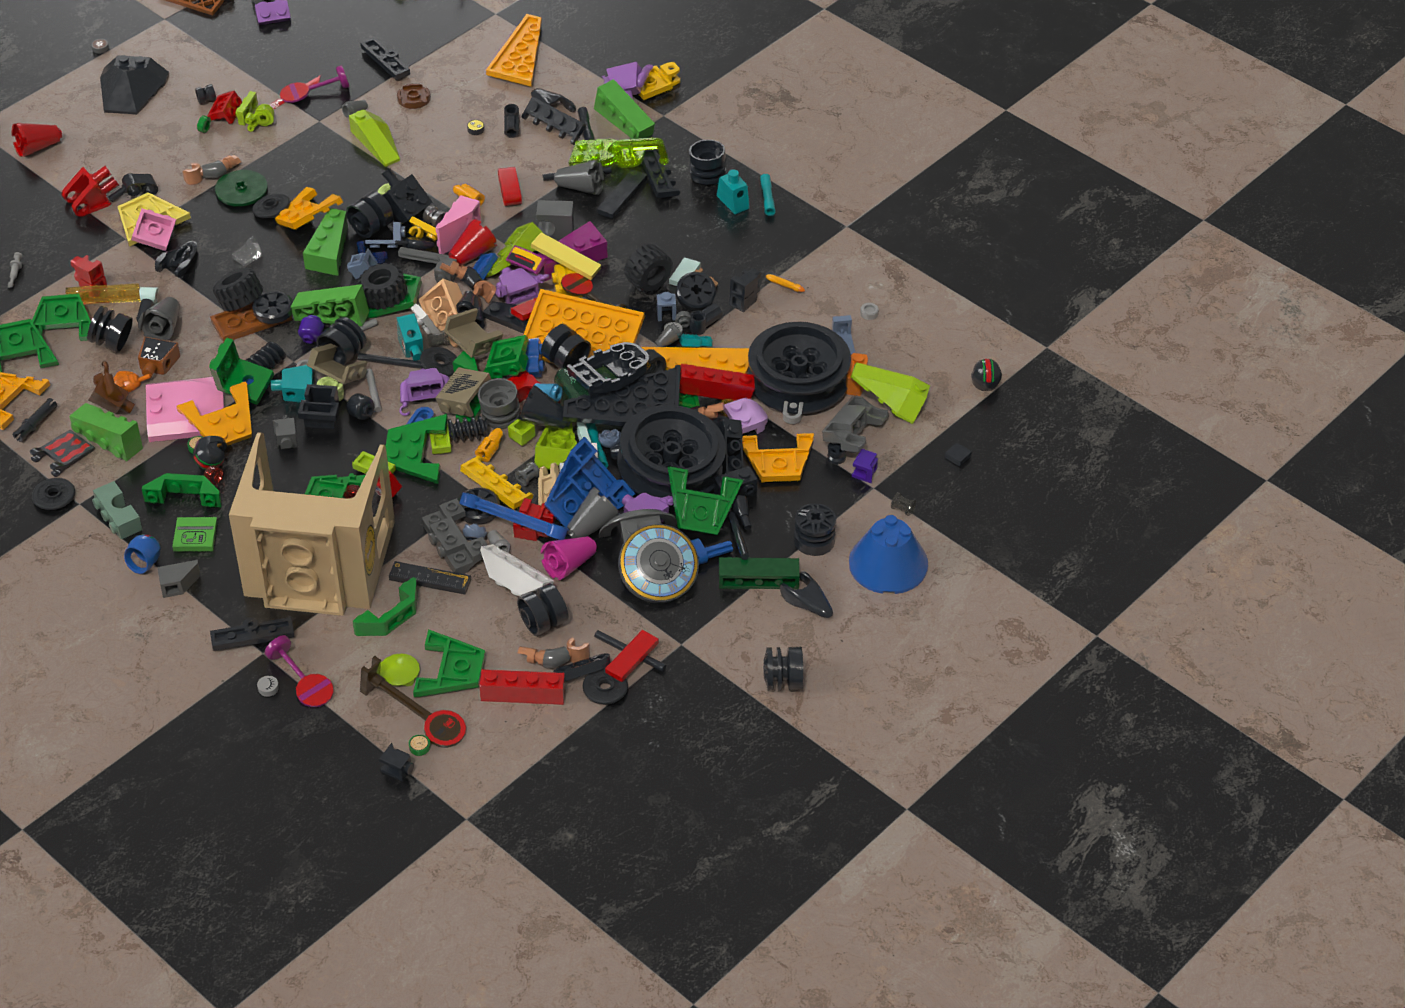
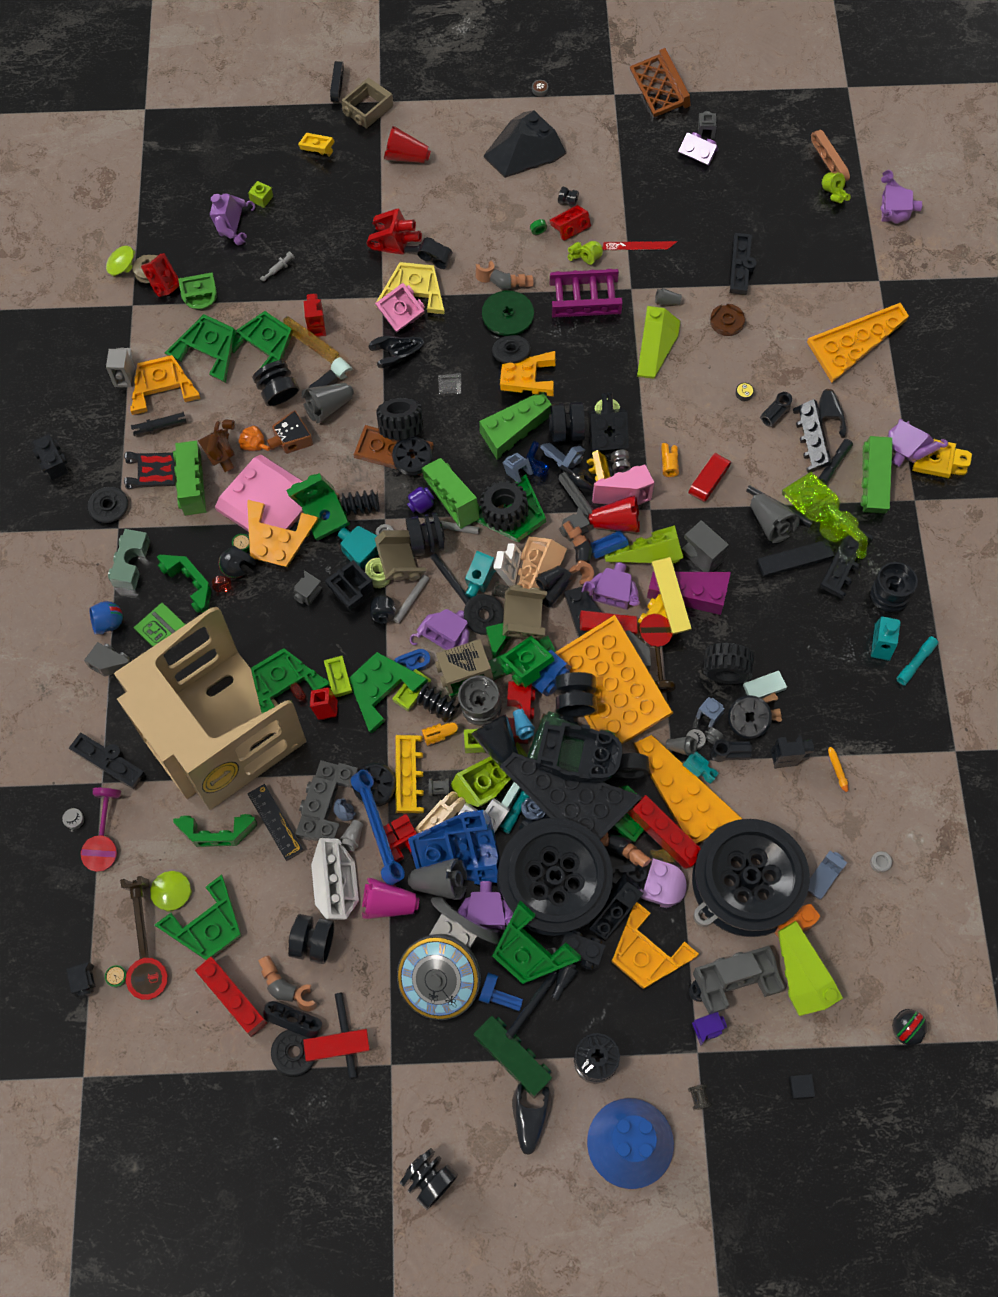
camera: 45 degrees right, 20 degrees up
lime plate [236,91,258,126] -> none
piece [280,65,349,102] -> none
slope [506,245,546,275] -> none
none -> magenta fence [549,269,622,317]

